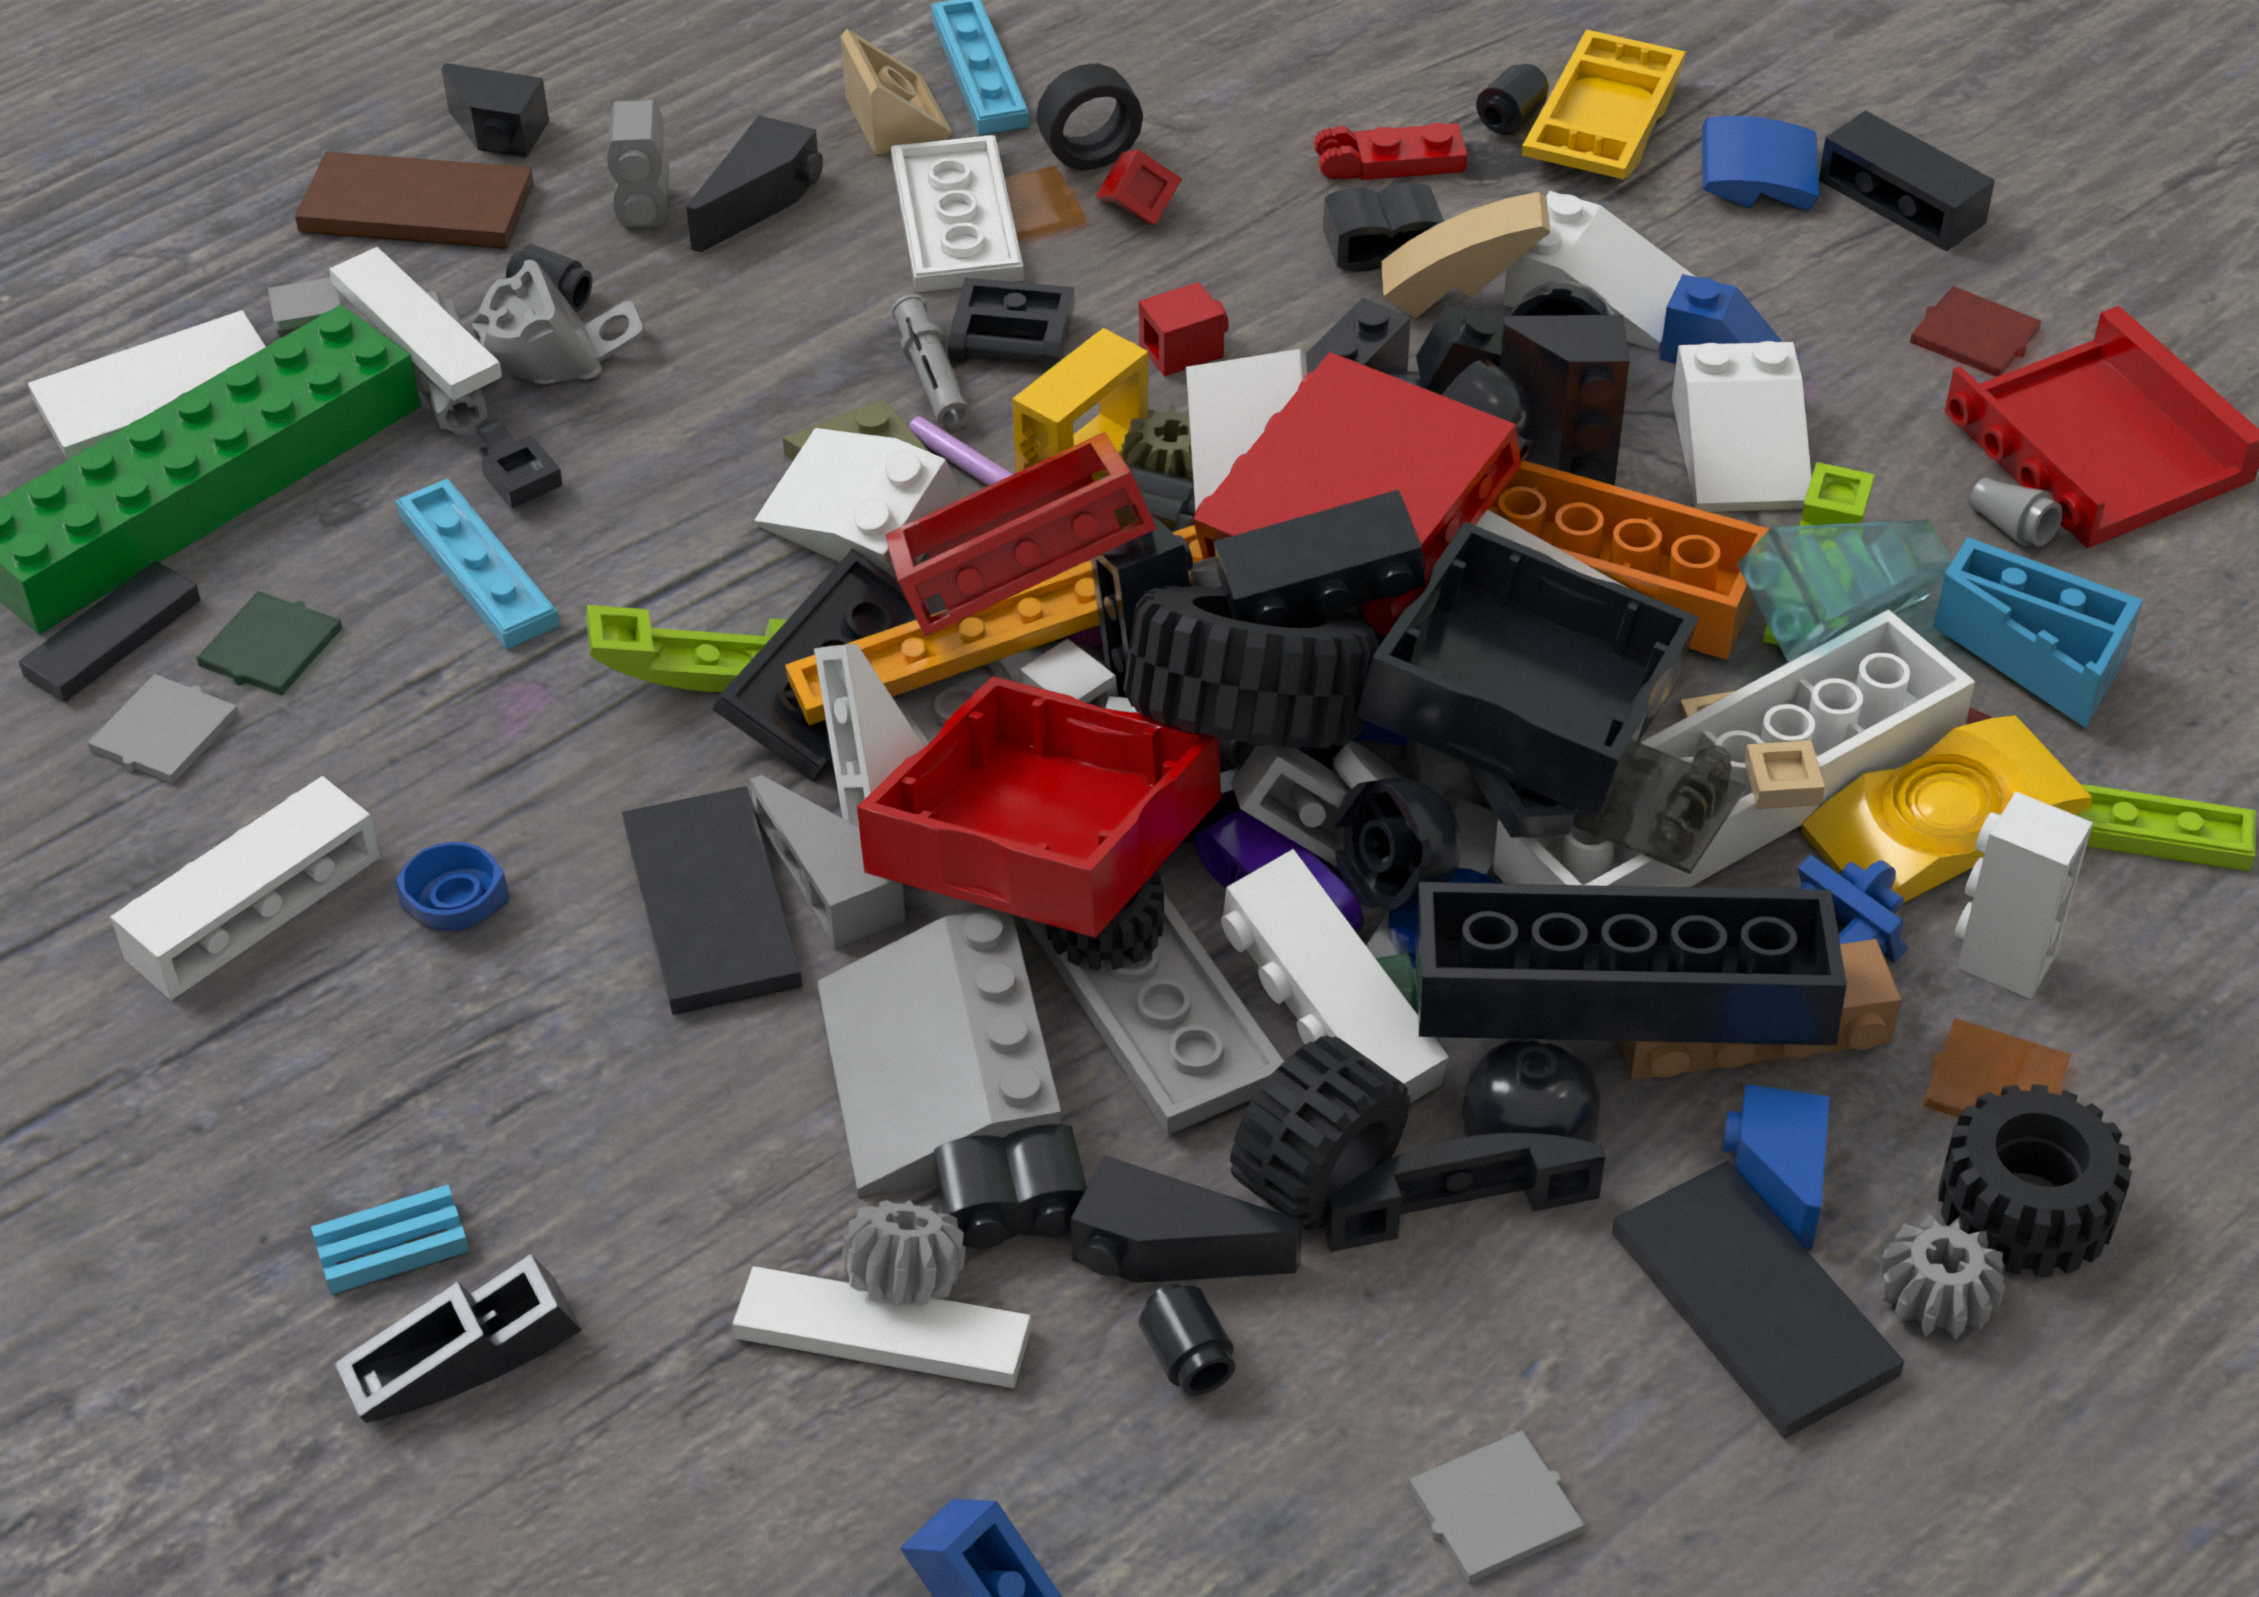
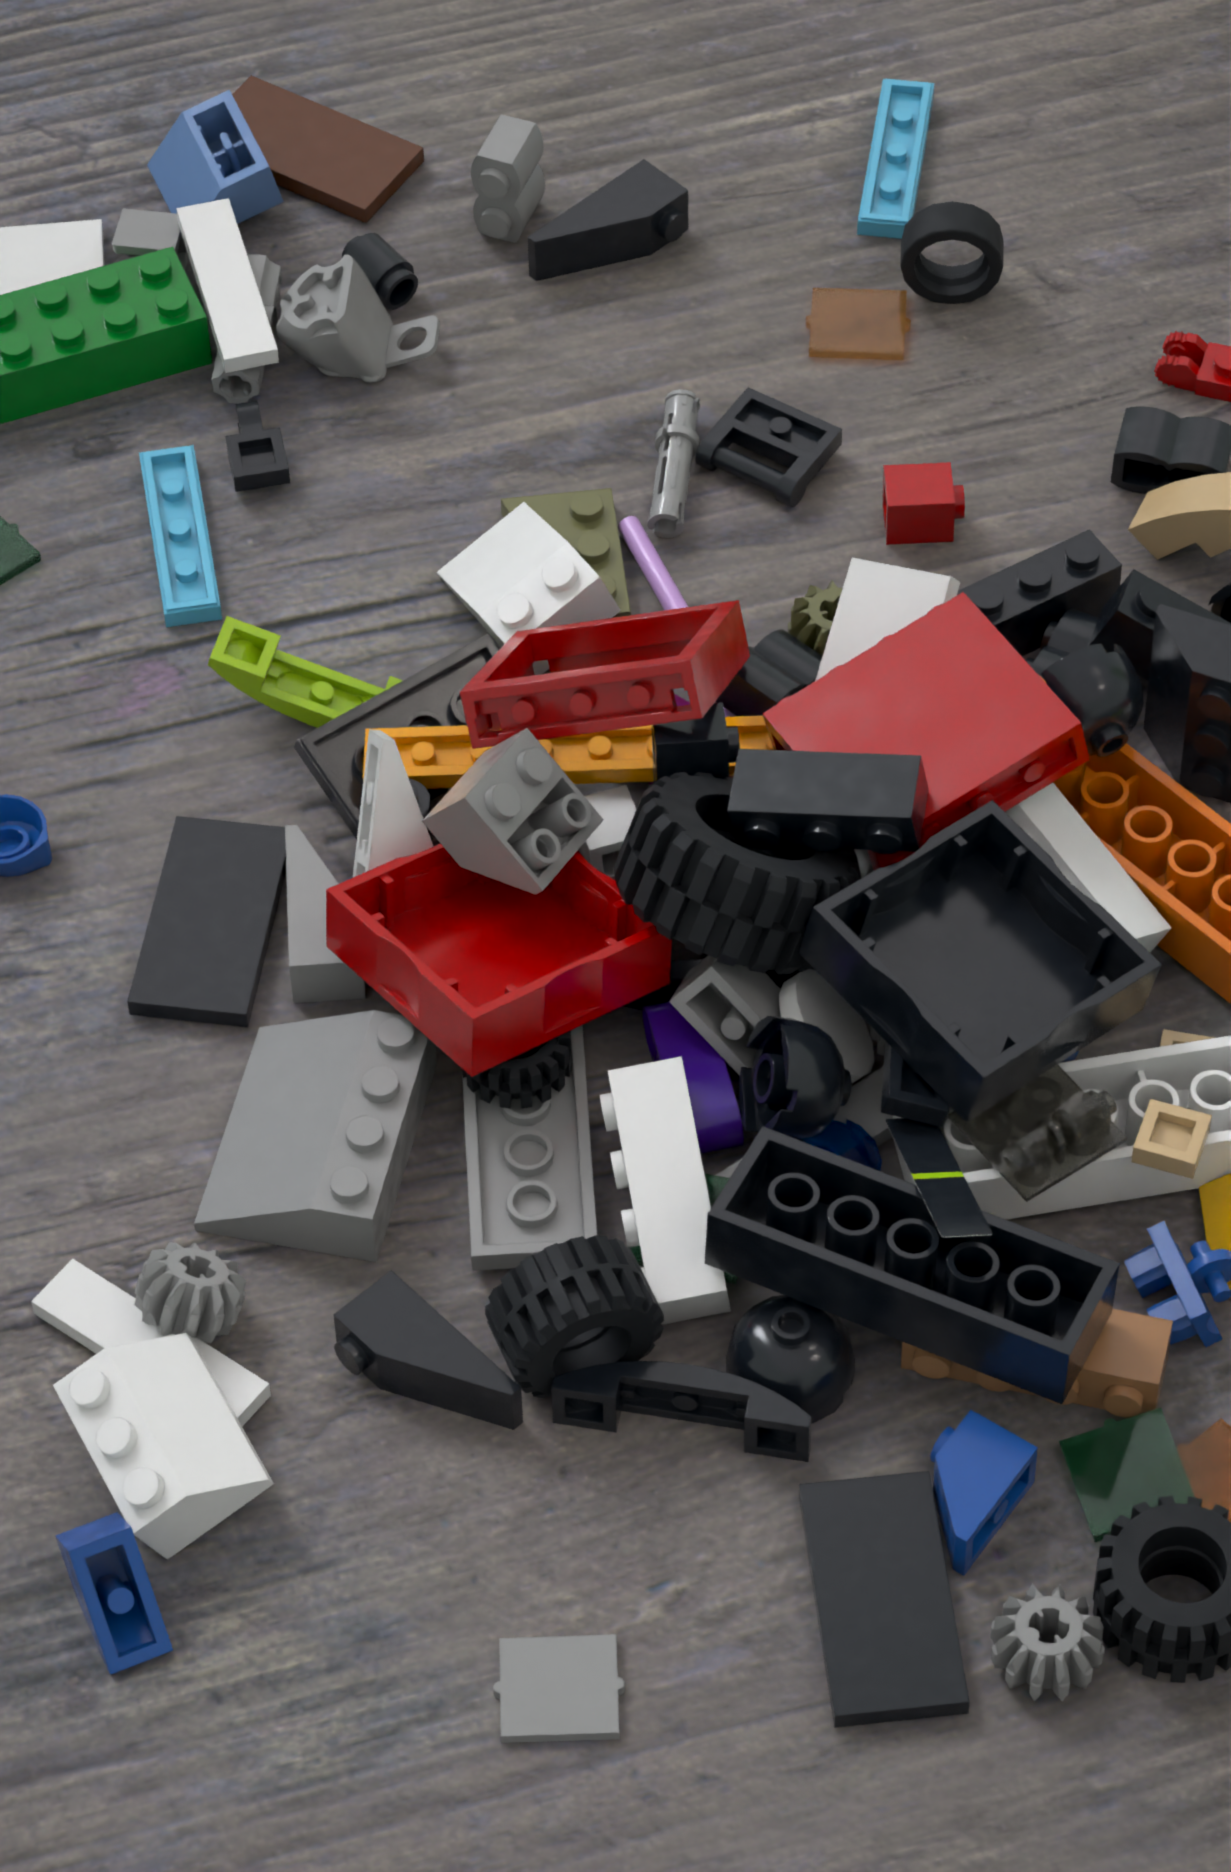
camera: 25 degrees right, 5 degrees up
black slope [441,63,549,158] -> none
tan slope [840,29,953,156] -> none
white tile [891,135,1024,293] -> none
black brick [934,1124,1087,1249] -> none
yellow window [1012,328,1149,482] -> none
red panel [1095,149,1182,225] -> none
black brick [1138,1284,1236,1396] -> none
none -> white slope [53,1333,274,1560]
none -> medium blue slope [147,90,283,224]
none -> light grey slope [422,728,604,895]
none -> black sticker [885,1118,992,1237]
none -> clear green piece [1059,1407,1195,1542]

